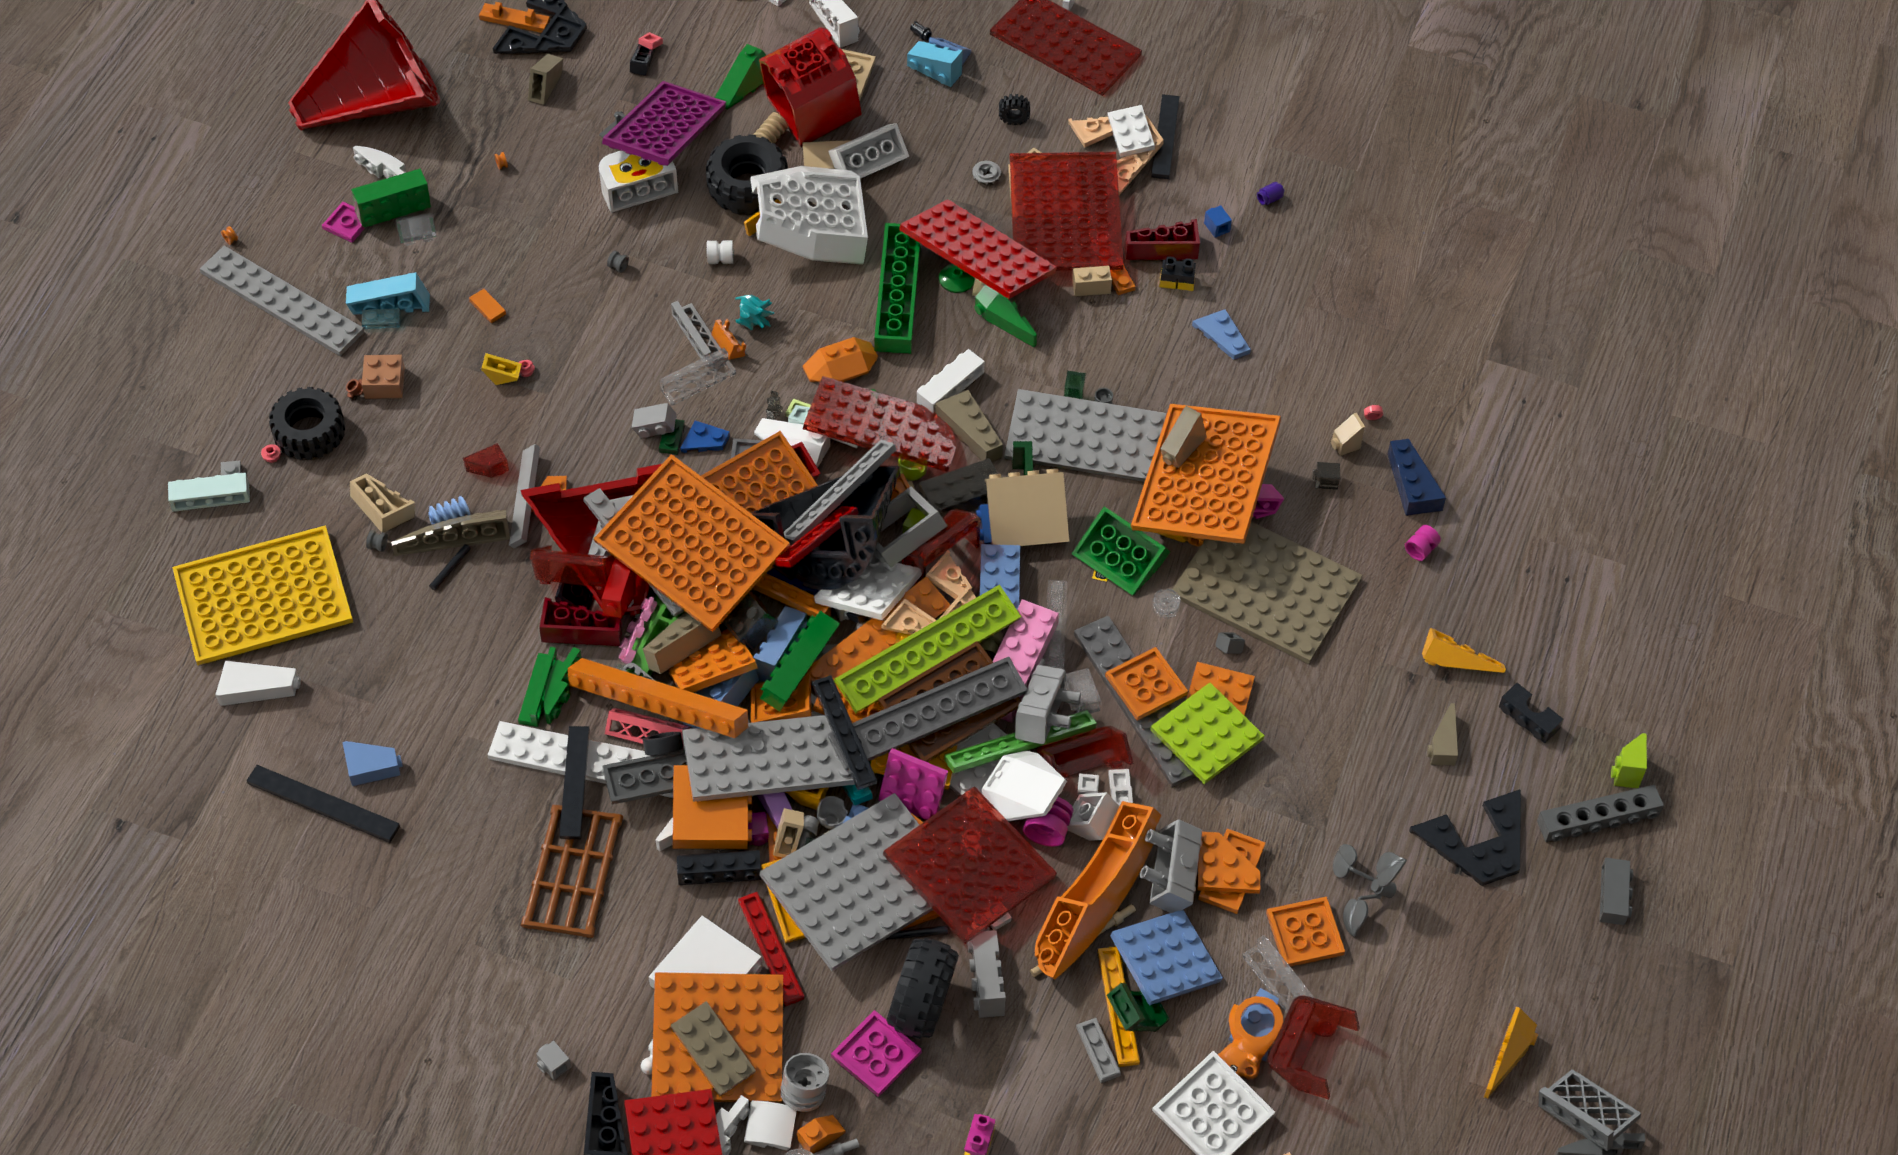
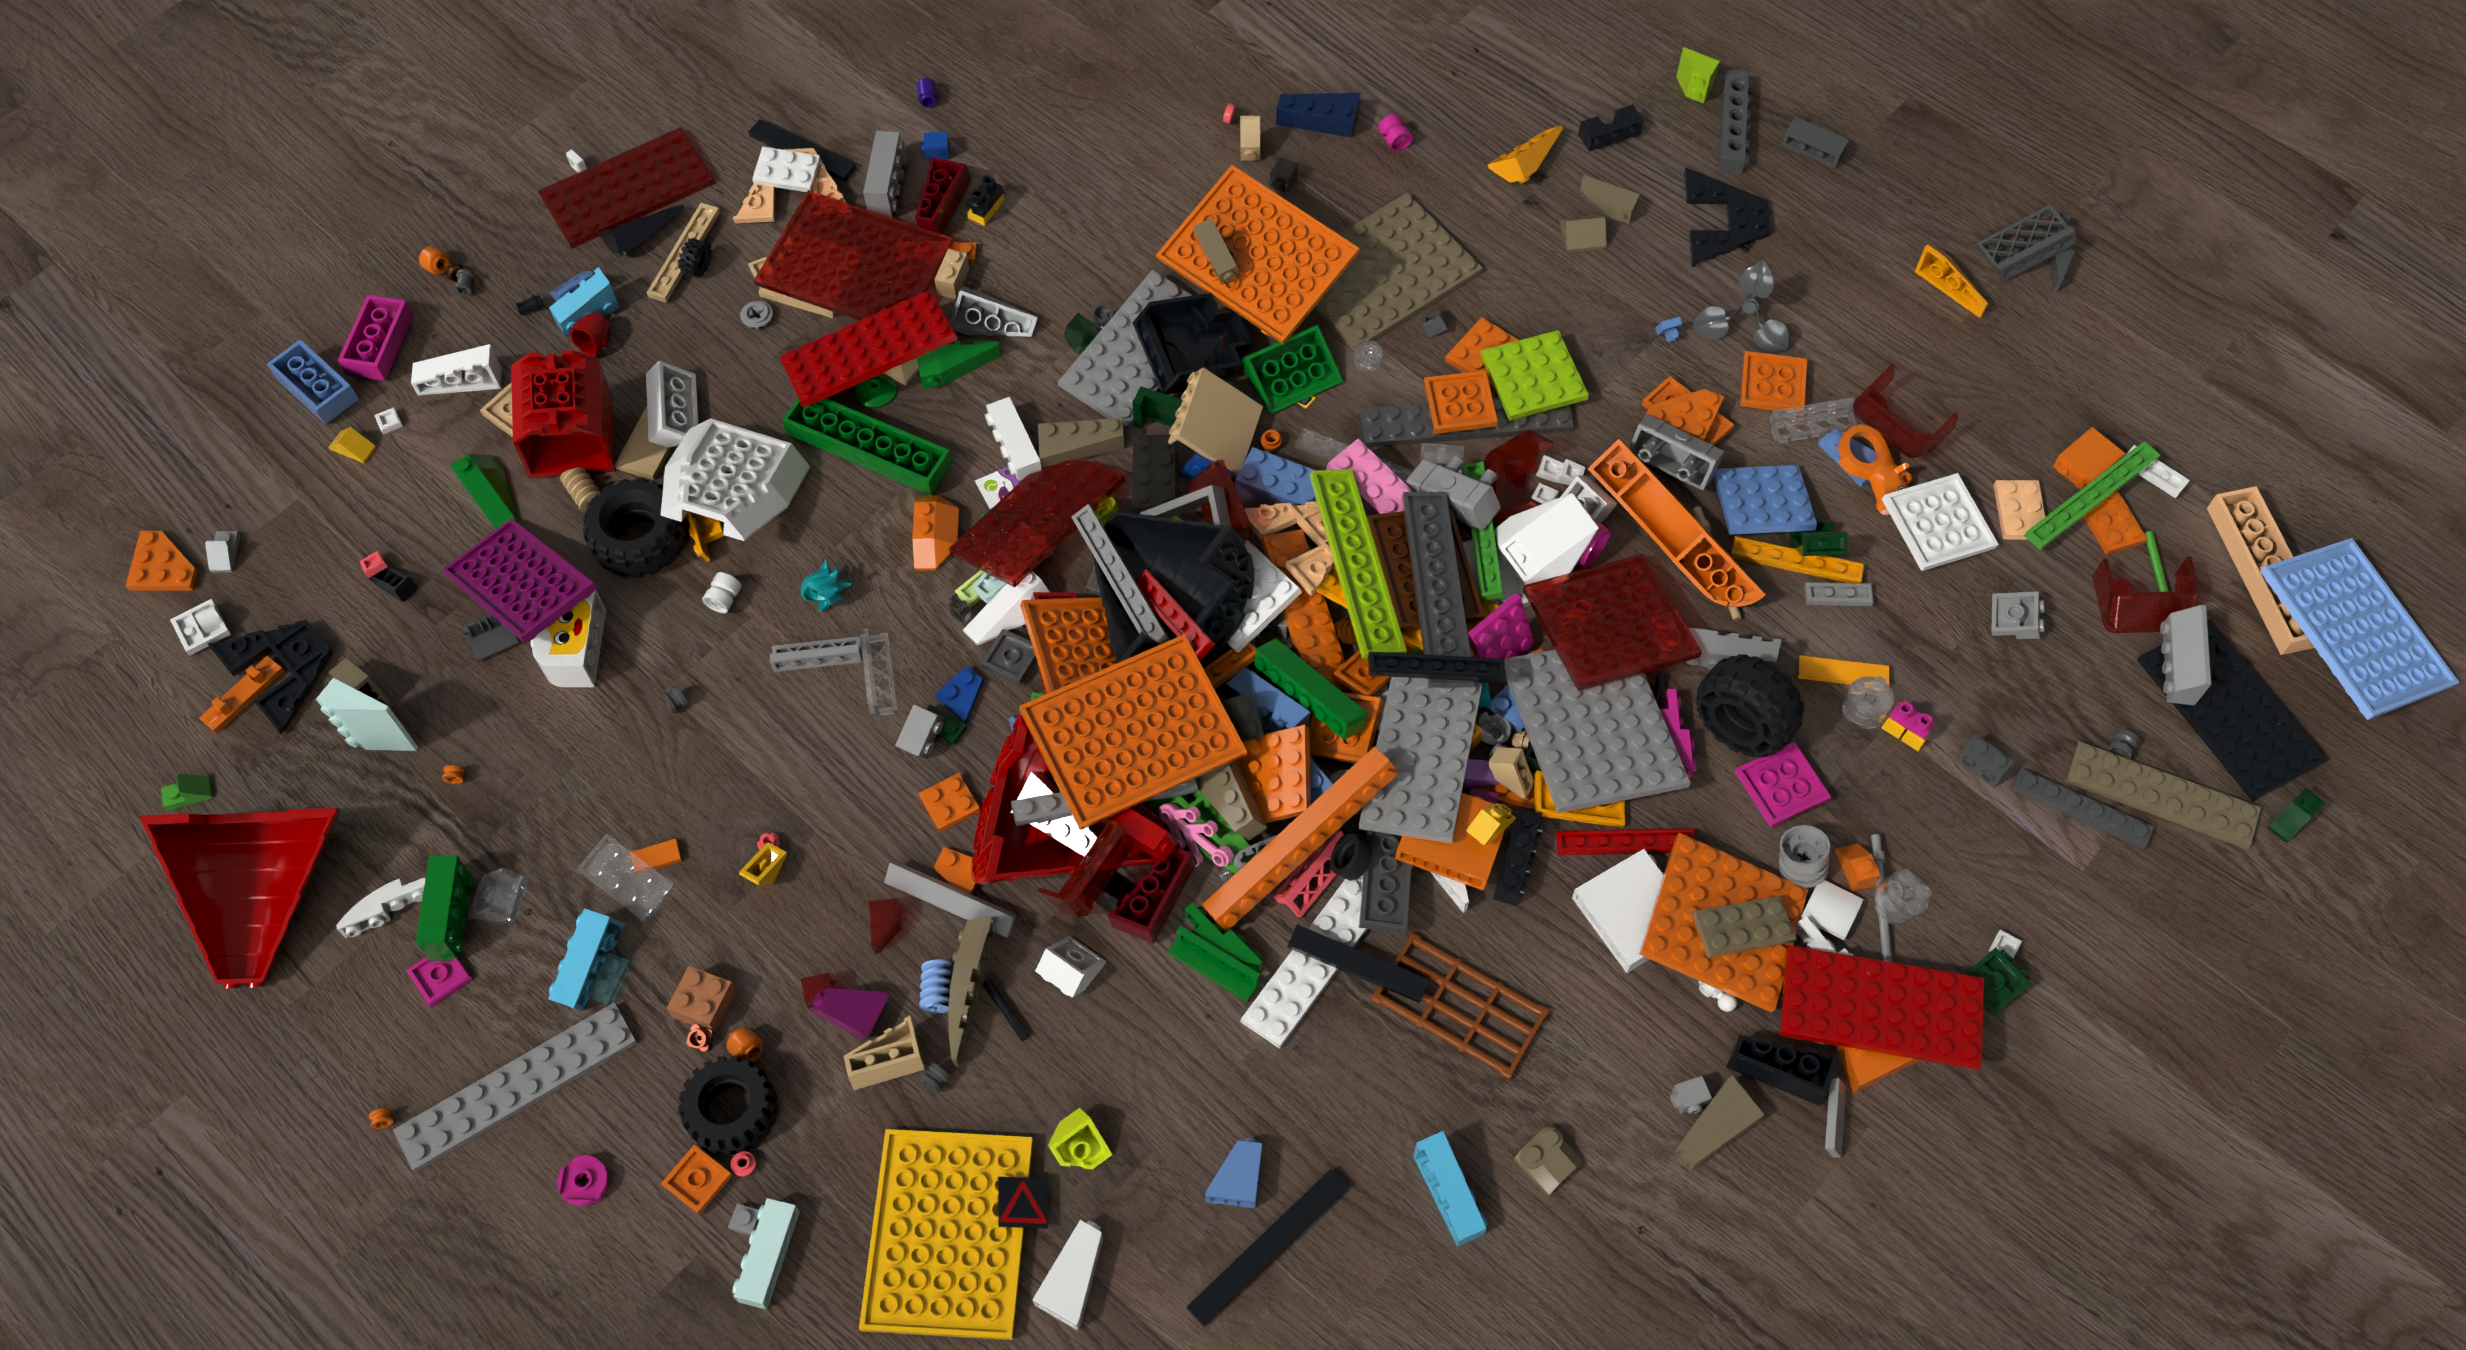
camera: 65 degrees left, 5 degrees up
orange hinge [711,319,746,360] -> none
medium blue wing [1192,309,1251,360] -> none
none -> bright green slope [161,773,213,811]
none -> light aqua slope [316,678,419,751]
none -> dark pink plate [557,1155,609,1207]
none -> red helmet [570,312,611,357]
none -> clear plate [576,833,677,923]
none -> black wedge [598,205,684,256]
none -> tan plate [647,203,720,303]
none -> orange plate [661,1144,733,1215]
none -> orange head [726,1027,763,1062]
none -> clear red brick [801,972,839,1009]
none -> magenta slope [811,988,889,1039]
none -> light grey brick [863,131,907,220]
none -> orange plate [918,773,980,833]
none -> light grey wedge [949,286,1038,337]
none -> sticker [975,467,1028,511]
none -> black piece [997,1177,1048,1229]
none -> white slope [1035,935,1106,998]
none -> neon yellow slope [1048,1108,1112,1170]
none -> black panel [1133,293,1255,395]
none -> orange plate [1261,430,1282,450]
none -> medium azure wedge [1413,1131,1488,1247]
none -> yellow slope [1466,803,1515,846]
none -> dark tan slope [1514,1125,1584,1196]
none -> dark tan slope [1559,215,1607,252]
none -> medium blue tile [1655,317,1682,342]
none -> dark pink slope [1660,689,1696,780]
none -> dark tan slope [1676,1075,1764,1171]
none -> light orange tile [1797,655,1889,689]
none -> clear brick [1842,677,1894,729]

